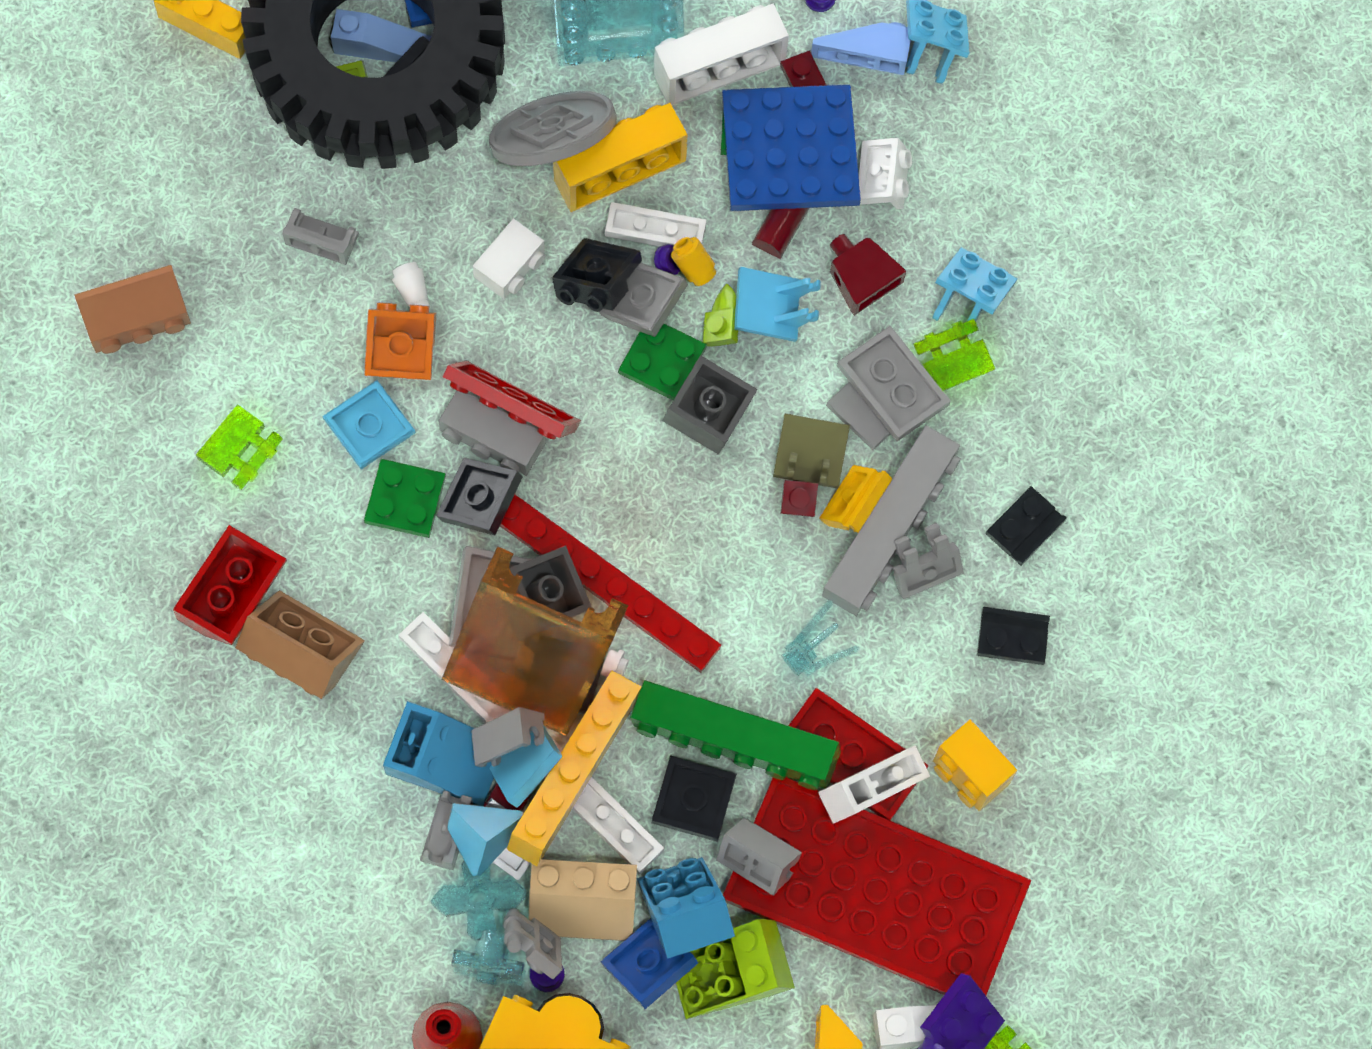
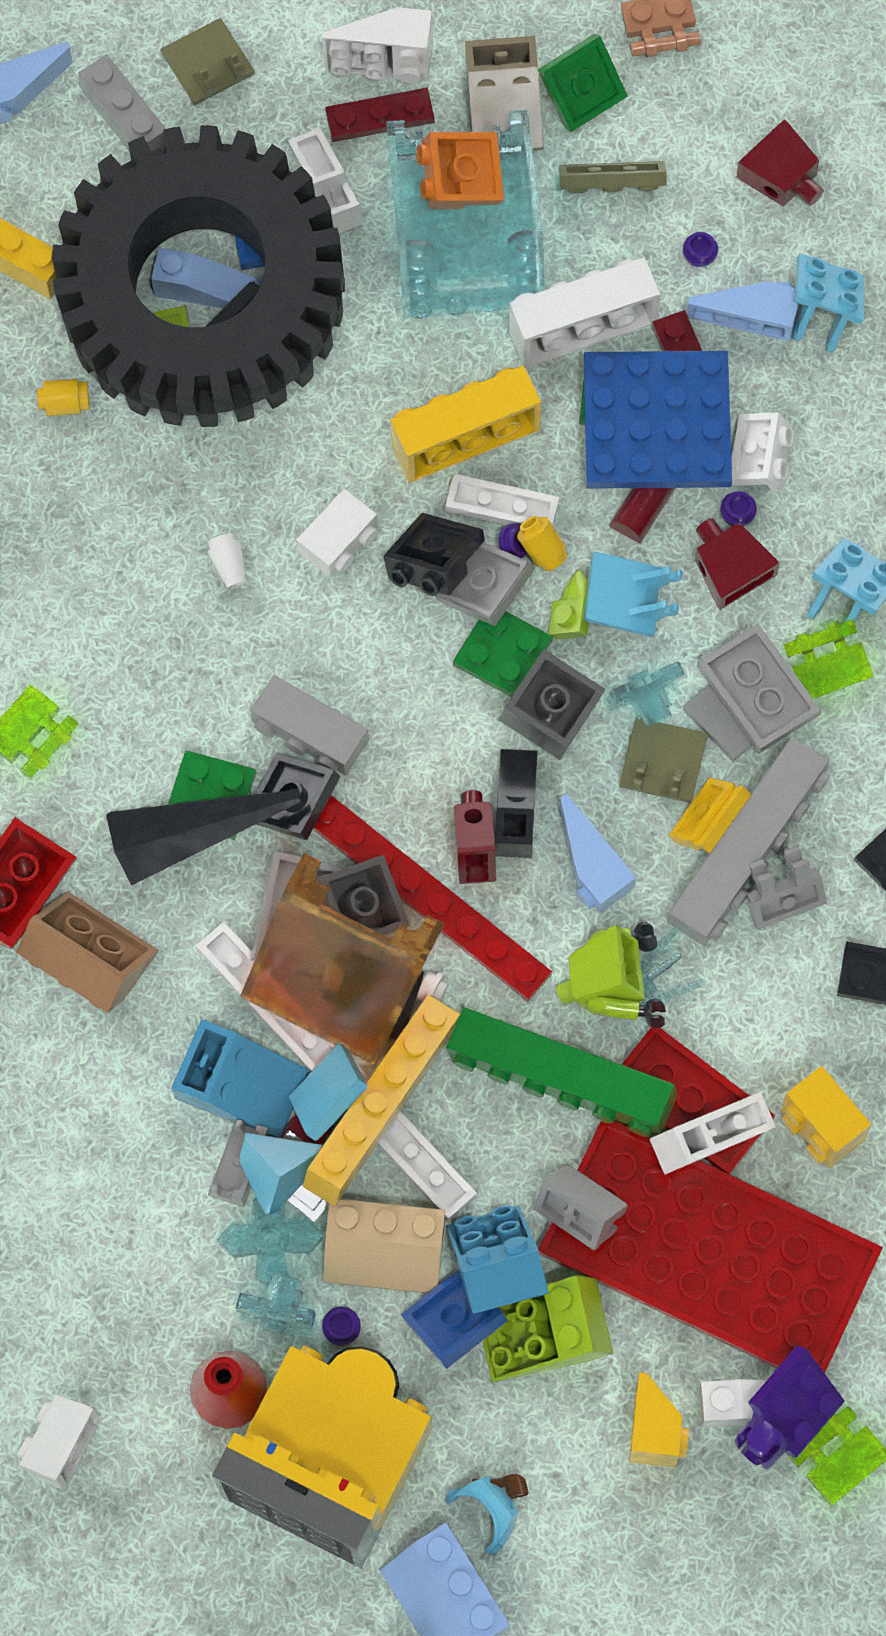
camera: 10 degrees right, 0 degrees up
light grey hinge [282,208,359,265] -> none
medium azure tile [323,380,416,469] -> none
orange plate [364,302,436,380] -> none
red plate [443,360,581,440] -> none
light grey hinge [471,707,545,767] -> none
light grey plate [489,91,617,166] -> none
light grey plate [503,908,562,979] -> none
black plate [651,755,737,842] -> none
dark red brick [780,480,818,517] -> none
none -> yellow brick [37,378,90,416]
none -> black wedge [106,788,303,886]
none -> dark red torso [454,790,496,884]
none -> black slope [495,749,538,858]
none -> lime torso [557,922,666,1029]
none -> light blue slope [560,793,636,914]
none -> clear light blue plant [603,661,685,727]
none -> dark purple plate [720,491,757,526]

